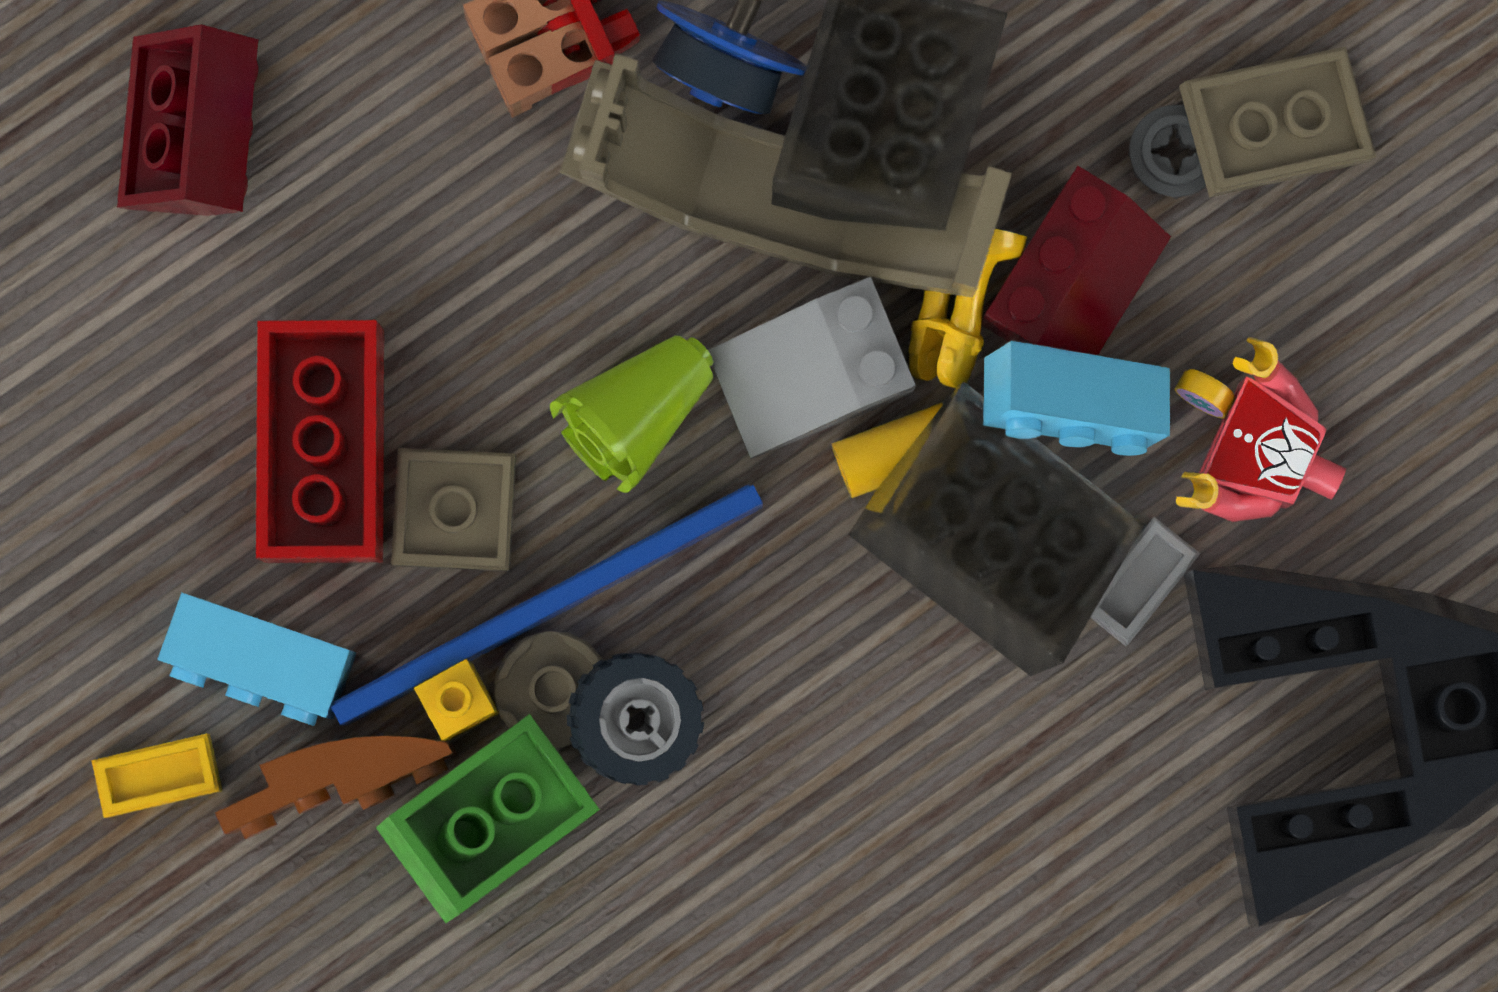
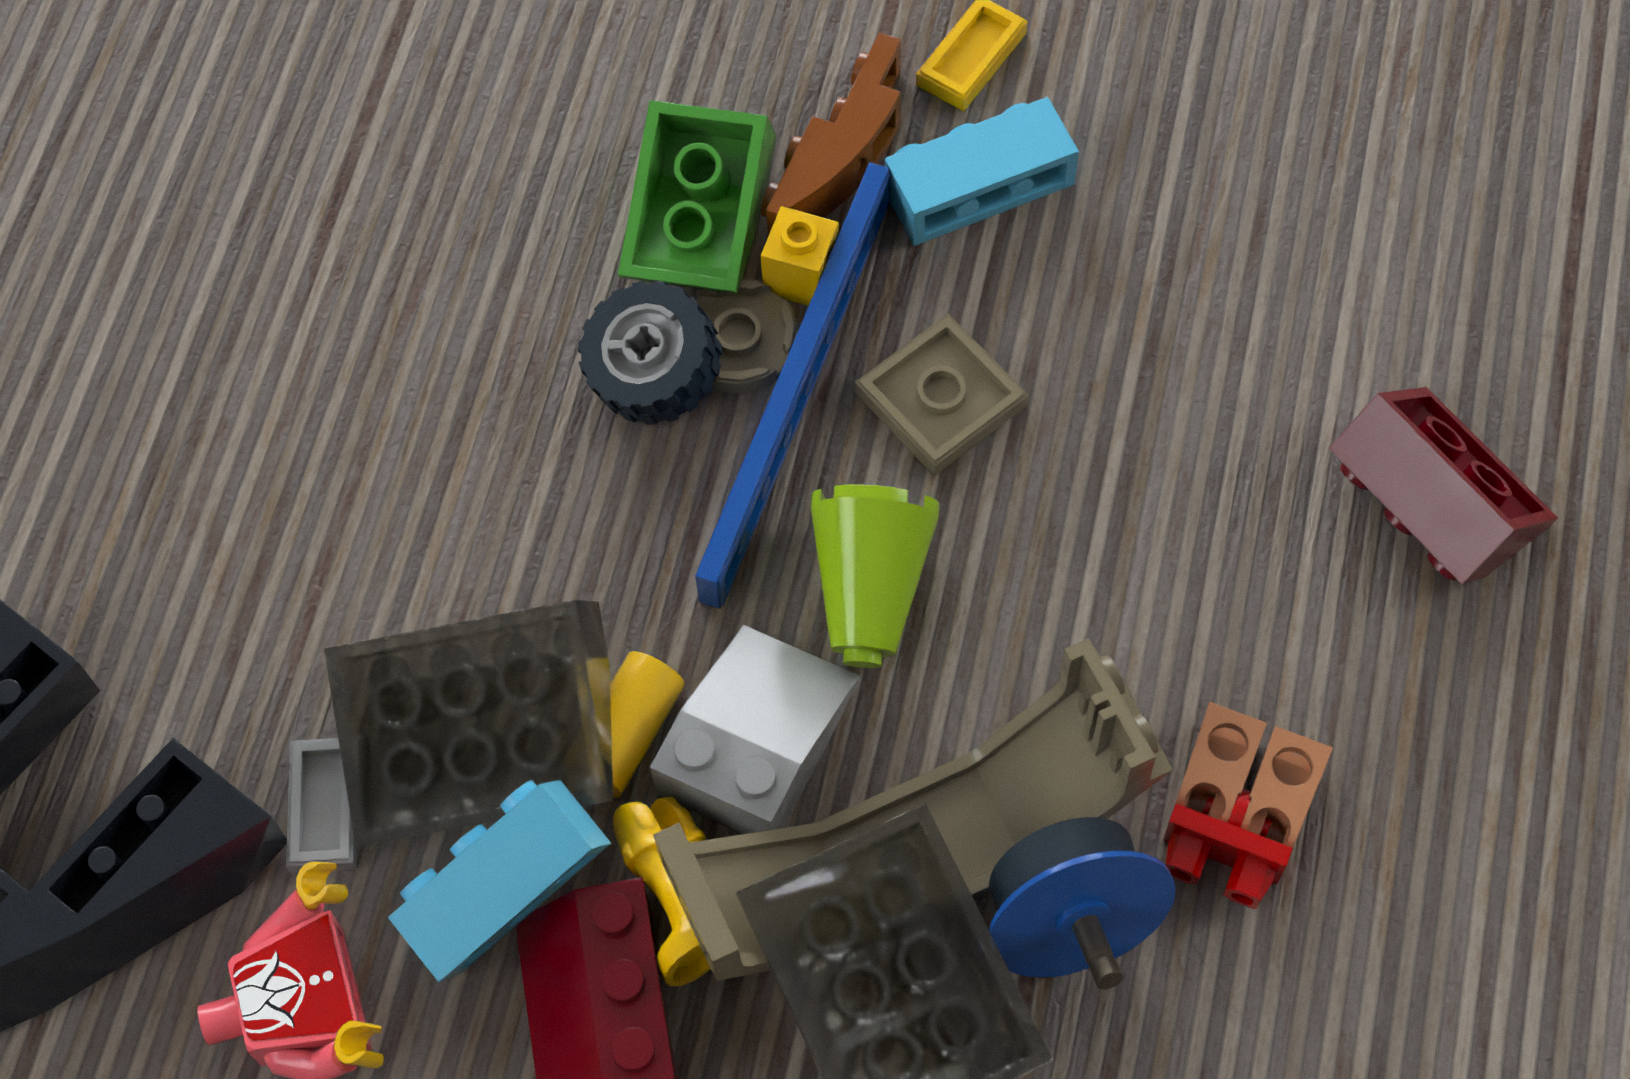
camera: 140 degrees right, 20 degrees down
red brick [256,320,384,563] -> none
yellow tile [1174,369,1236,419] -> none

